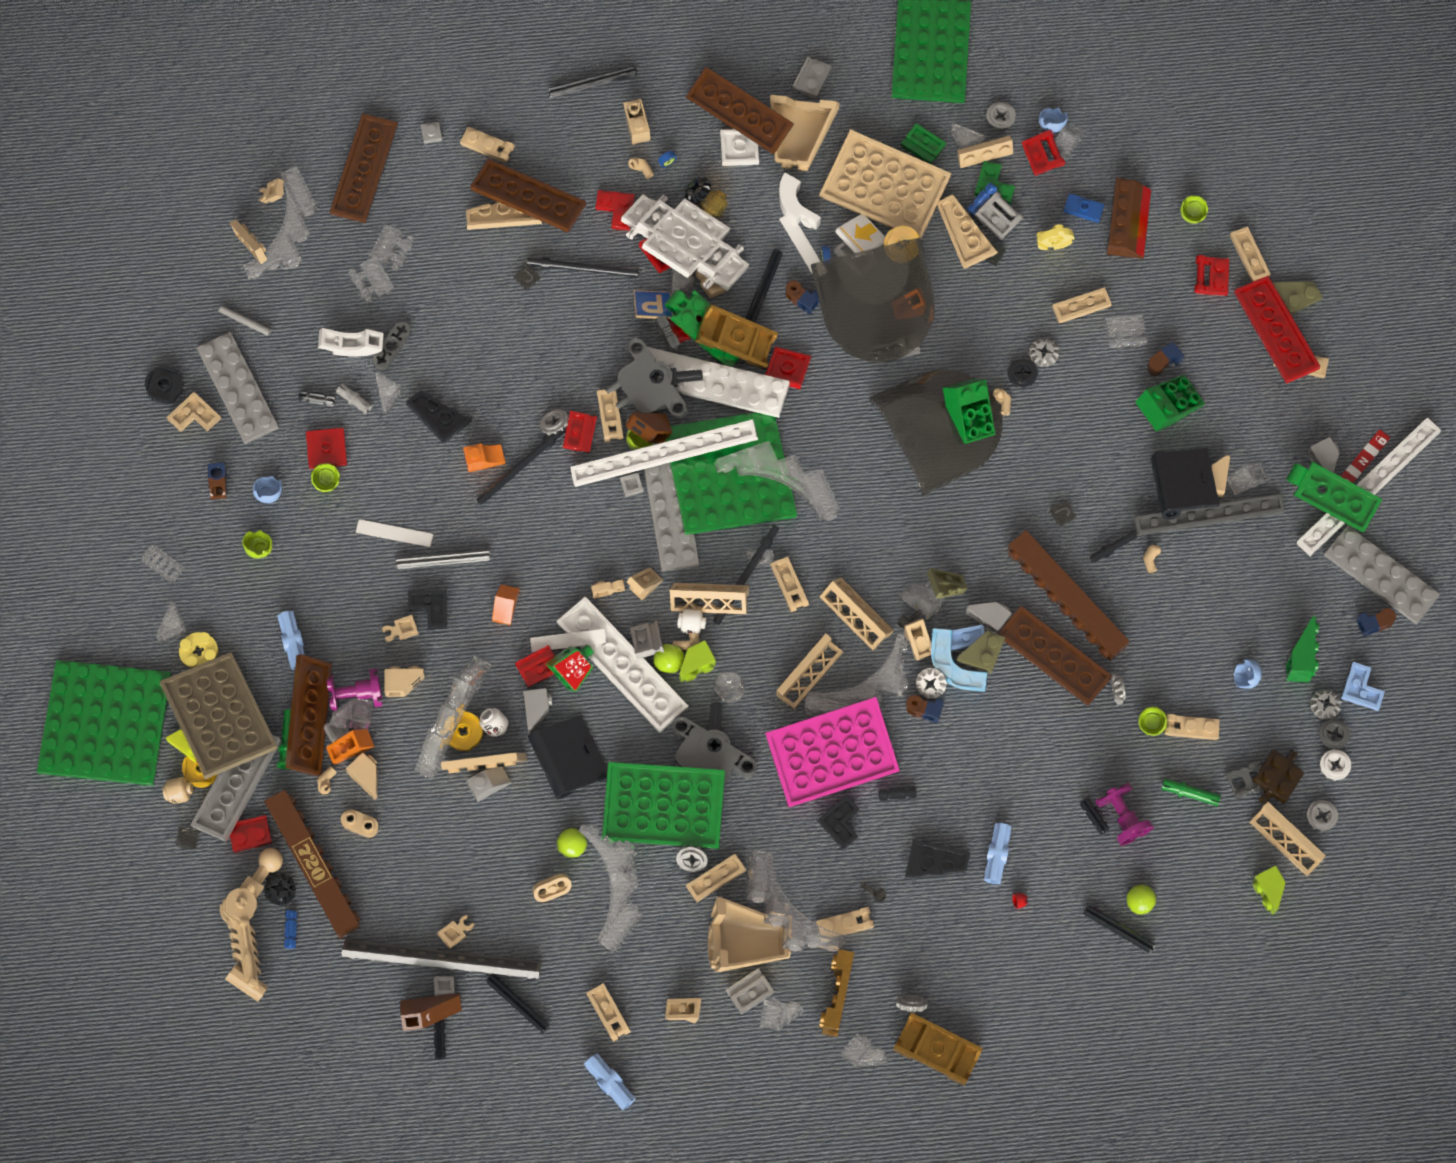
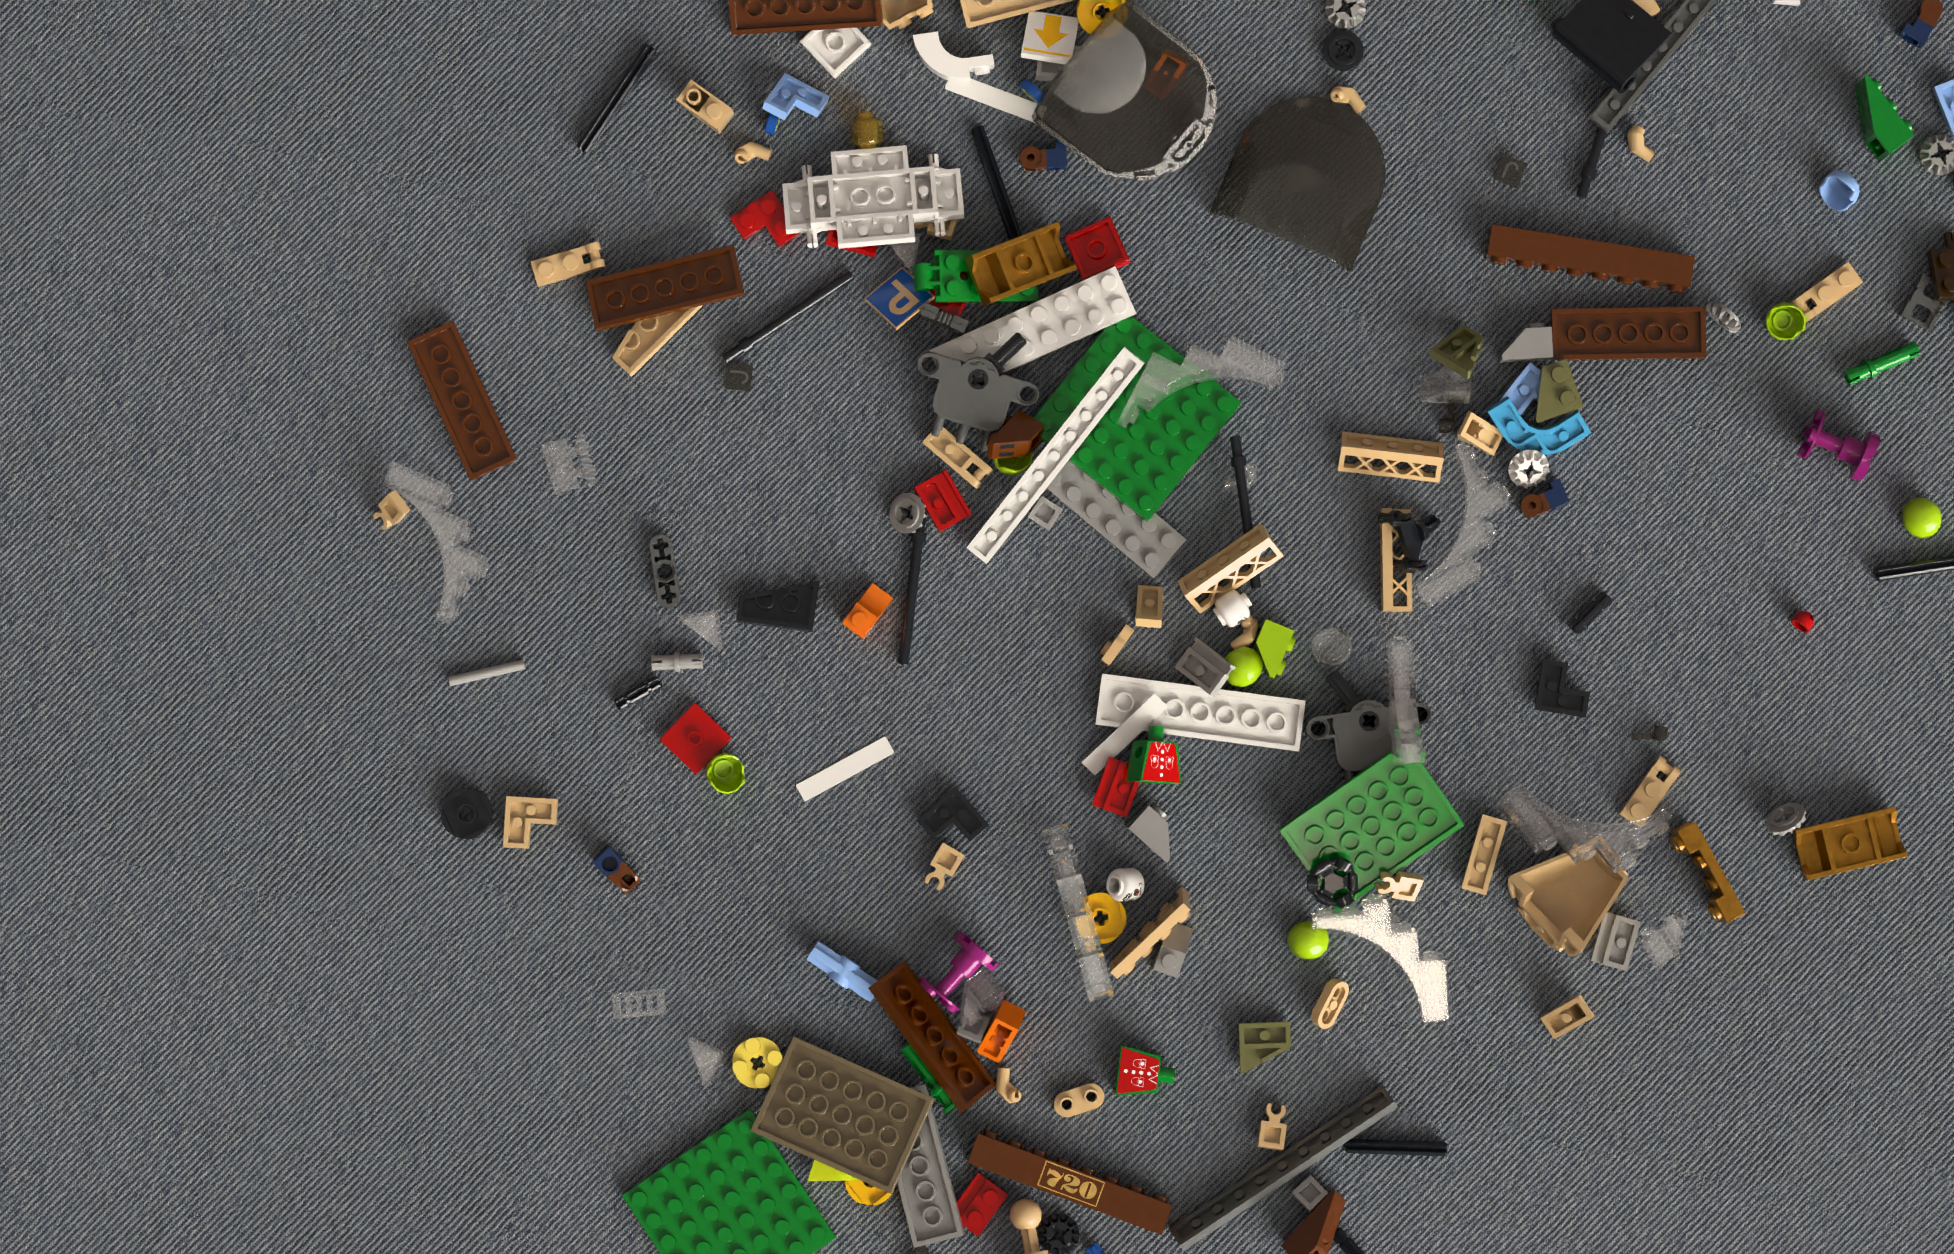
camera: 30 degrees left, 15 degrees up
tan head [163,777,193,804] -> none
light grey plate [196,332,279,445] -> none
tan plate [230,219,267,264] -> none
lime hair [242,530,273,558] -> none
light blue hair [253,476,282,504] -> none
white arch [318,328,383,356] -> none
tan slope [346,753,378,800] -> none
clear plate [348,256,395,304] -> none
tan slope [384,666,425,697] -> none
axle [396,549,491,569] -> none
light grey plate [421,122,442,144] -> none
slope [492,585,520,625] -> none
black door [528,715,608,800] -> none
light blue piece [584,1053,636,1111] -> none
tan plate [586,983,630,1042] -> none
light grey gear [676,844,708,872] -> none
black gear [685,176,711,203] -> none
dark pink plate [765,697,900,807] -> none
tan plate [770,557,809,612] -> none
clear slope [841,1033,888,1068] -> none
black wing [904,840,971,879] -> none
green slope [943,379,995,444] -> none
light blue piece [984,823,1011,884] -> none
black axle [1080,799,1109,834] -> none
none -> light blue plate [762,73,830,120]
none -> red torso [1115,1045,1175,1095]
none -> olive wing [1238,1021,1291,1073]
none -> black piece [1307,856,1358,909]
none -> tan plate [1375,871,1424,901]
none -> black axle [1378,510,1440,573]
none -> clear arch [1385,636,1426,764]

